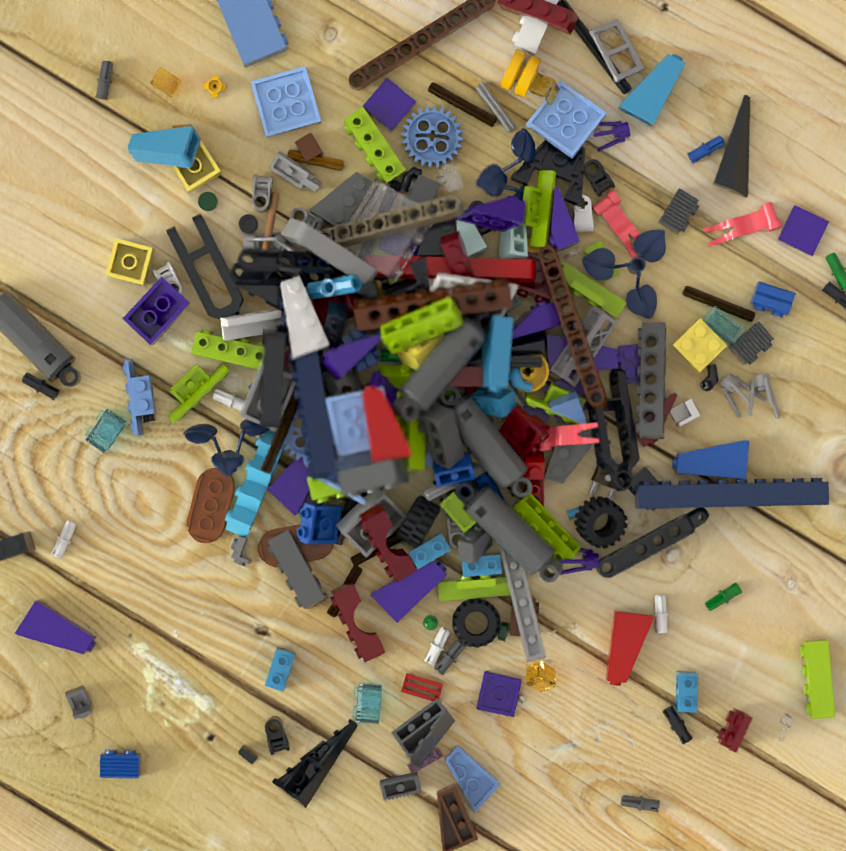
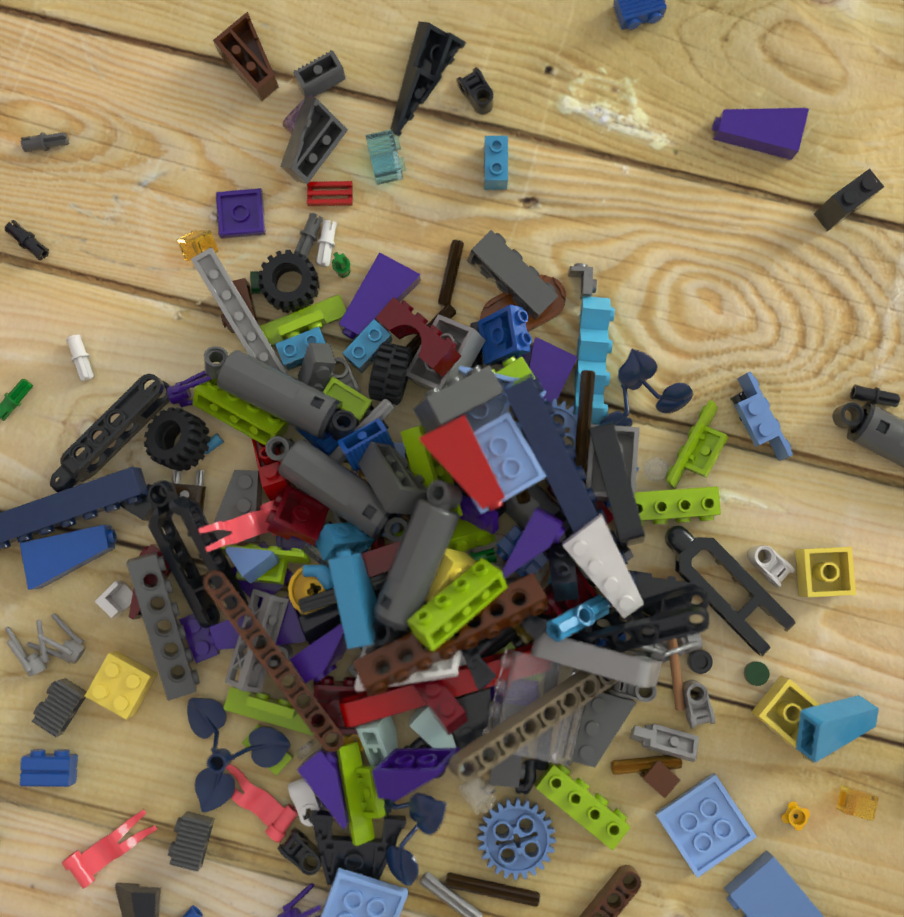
camera: 160 degrees right, 5 degrees down
white axle [51,520,76,559] -> none
flat silver bracket [65,685,92,719] -> none
clear light blue brick [85,409,127,453] -> none
dark purple slope [122,277,190,345] -> none
dark orange tile [187,468,235,543] -> none
white axle [213,389,245,411] -> none
white panel [220,309,282,341] -> none
black tile [238,745,258,764] -> none
dark red arch [330,581,386,662] -> none
dark purple tile [362,78,416,132] -> none
medium blue wing [445,745,500,812] -> none
red slope [606,611,653,686] -> none
dark azure brick [675,671,698,713] -> none
dark brown axle [682,286,755,322] -> none
black arm [700,364,719,391] -> none
clear light blue brick [702,306,744,344] -> none
dark purple tile [777,205,829,257] -> none

